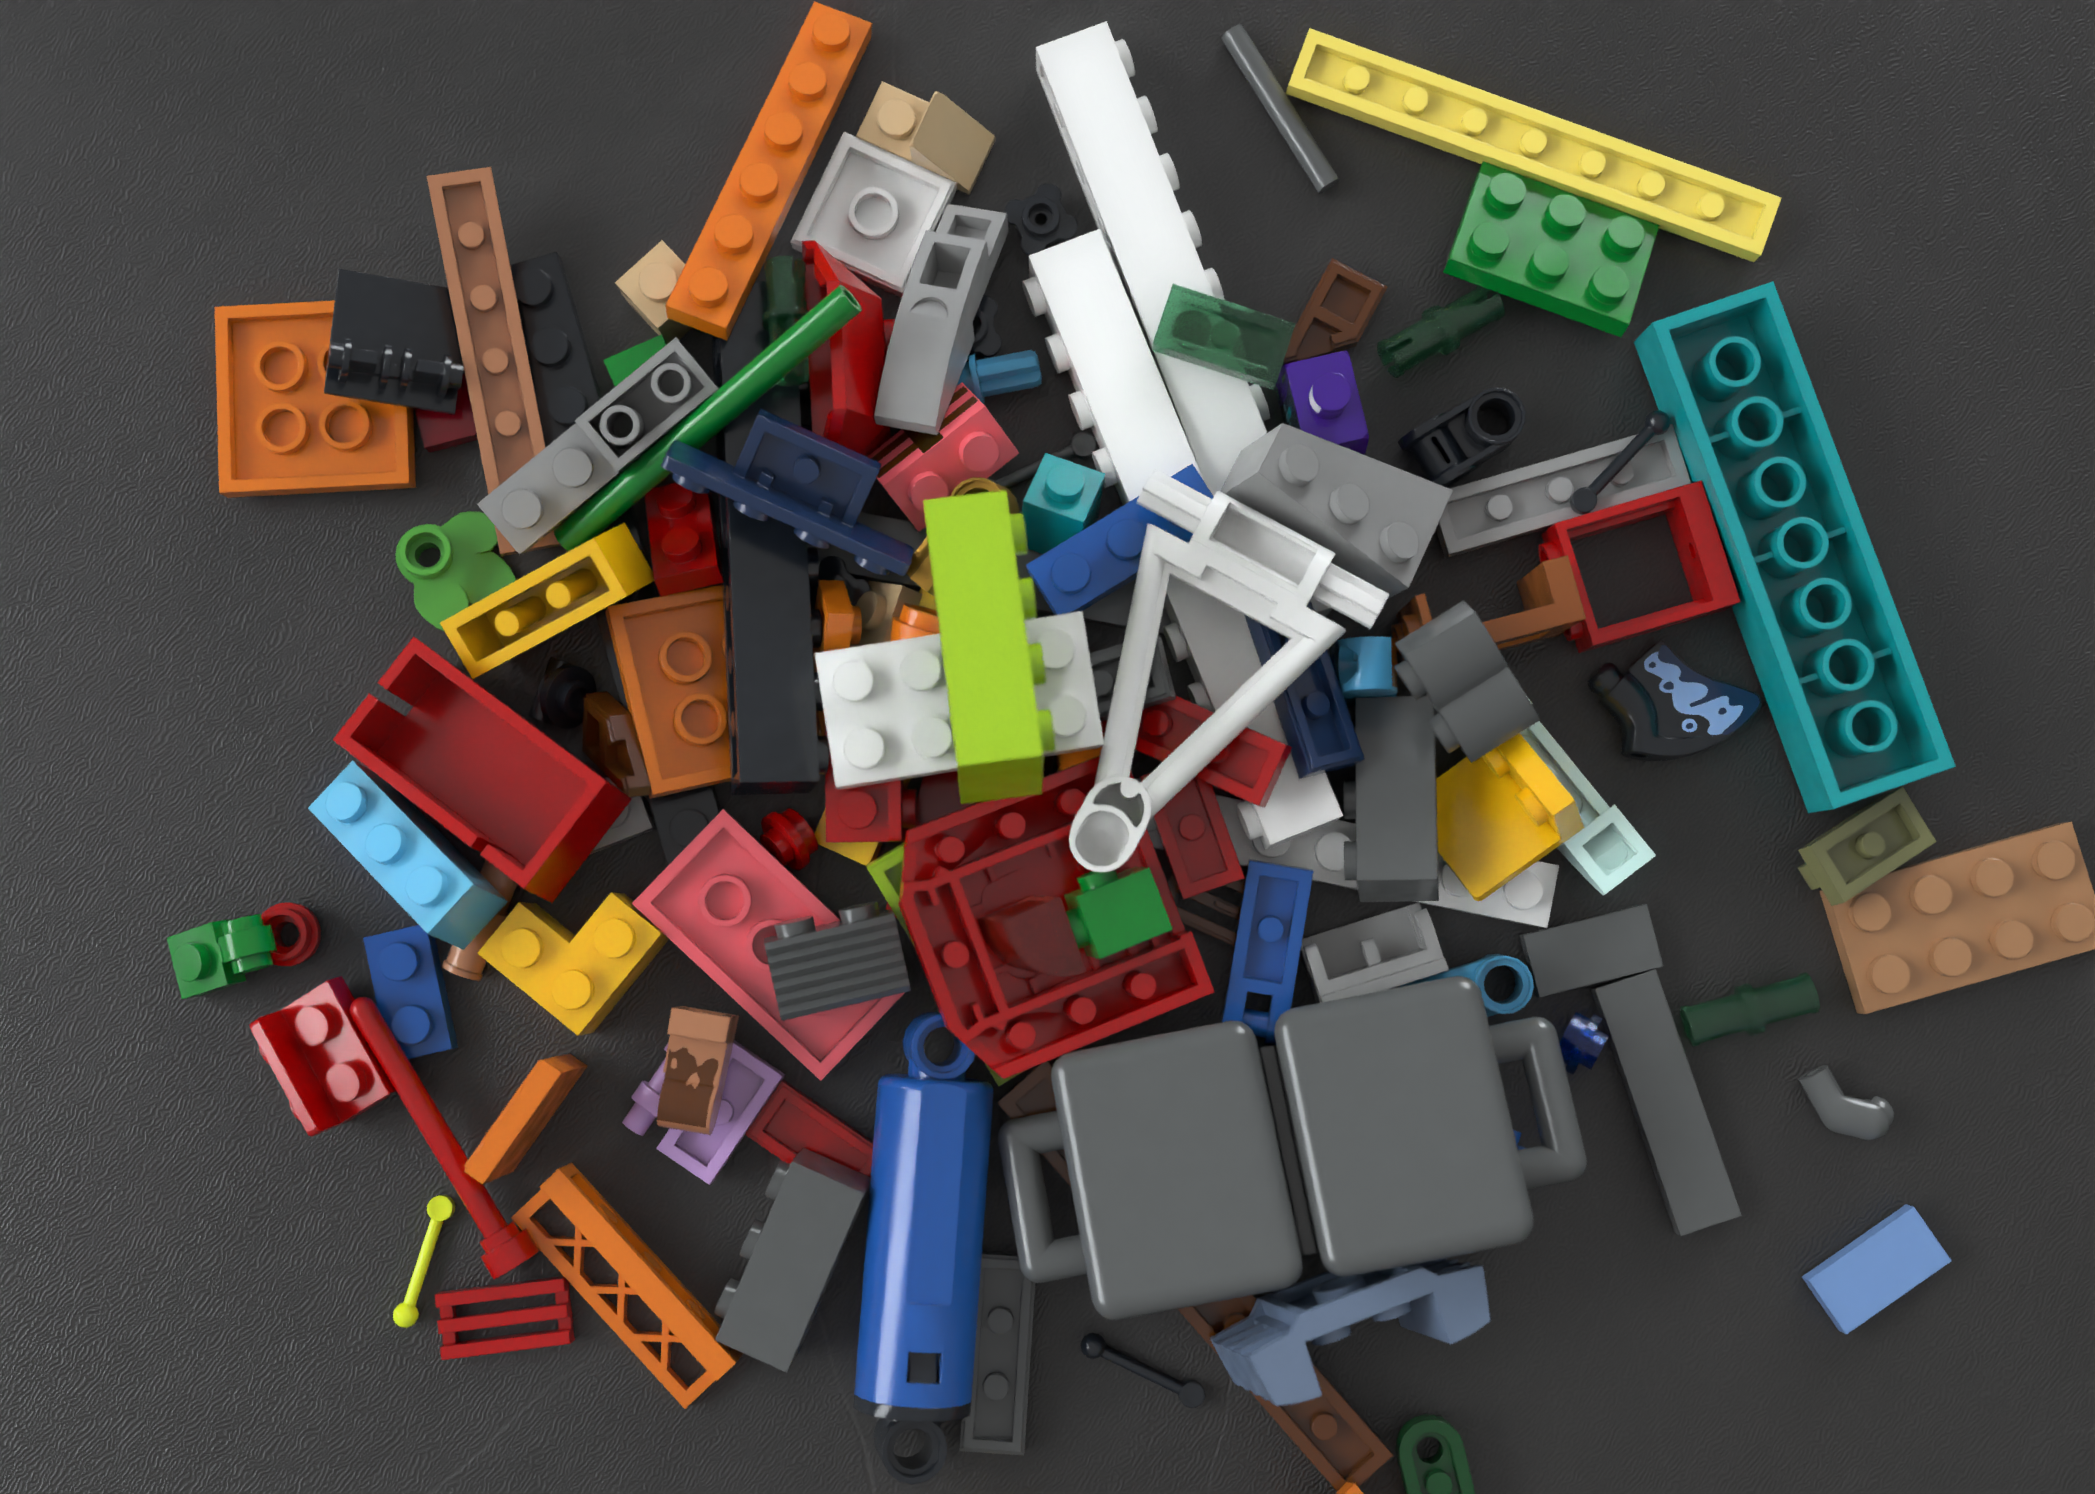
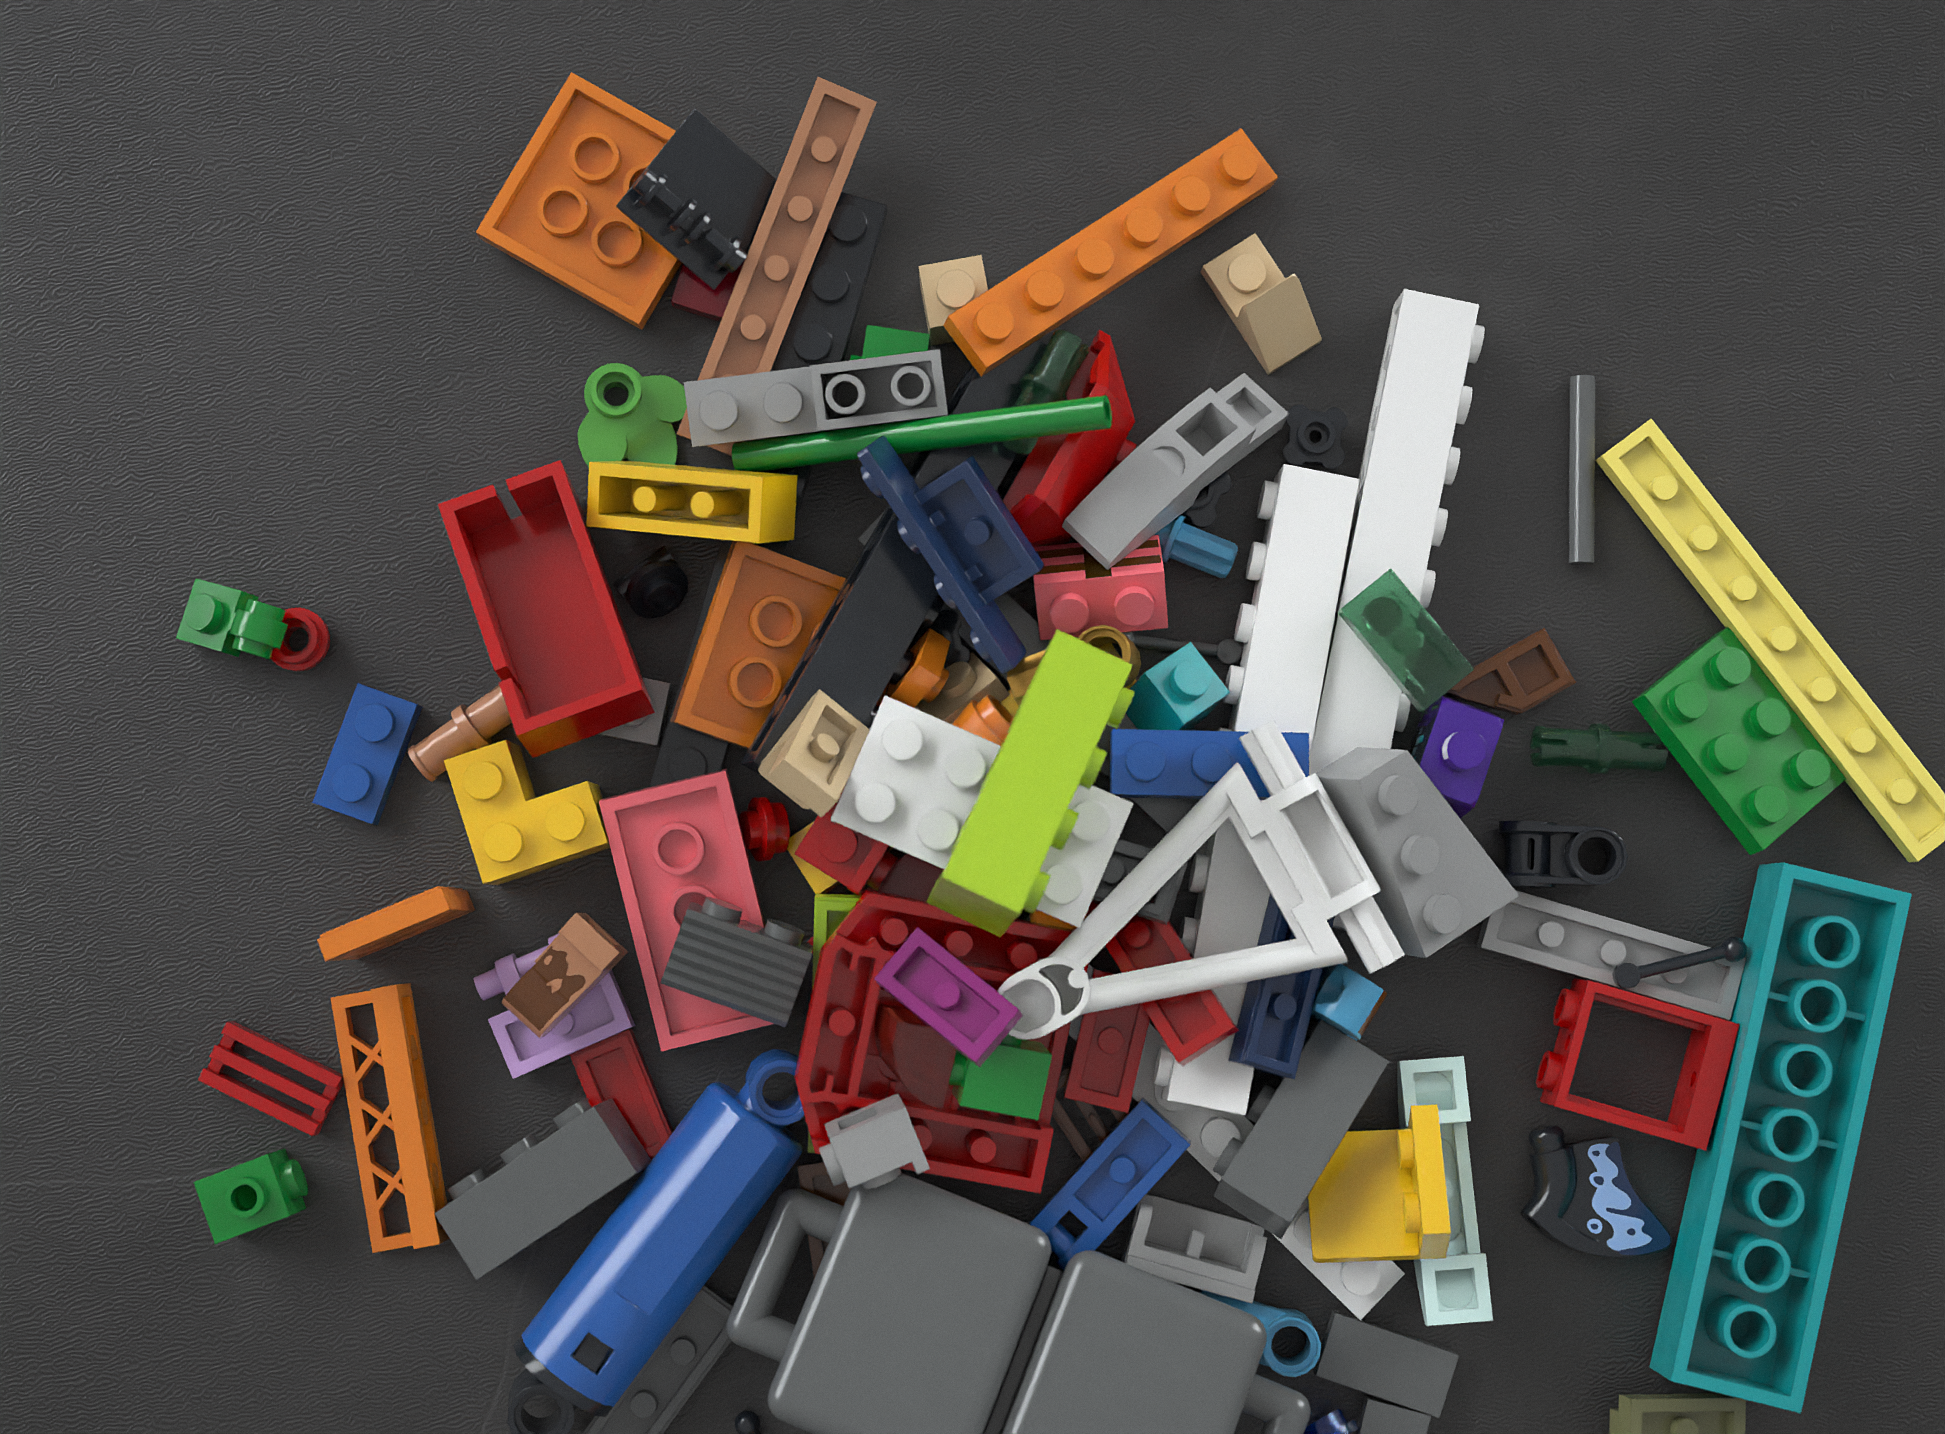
camera: 30 degrees right, 0 degrees up
red bracket [249,976,396,1137] -> none
medium azure brick [308,760,508,950] -> none
red piece [349,997,539,1279] -> none
neon yellow hinge [393,1195,455,1328] -> none
reddish brown tile [583,691,650,797] -> none
red plate [645,483,724,597] -> none
white tile [791,132,957,298] -> none
dark orange panel [1391,555,1586,662] -> none
dark grey brick [1395,600,1540,763] -> none
none -> green brick [193,1149,308,1244]
none -> tan slope [758,689,870,817]
none -> light grey brick [819,1093,930,1189]
none -> magenta plate [874,927,1023,1068]

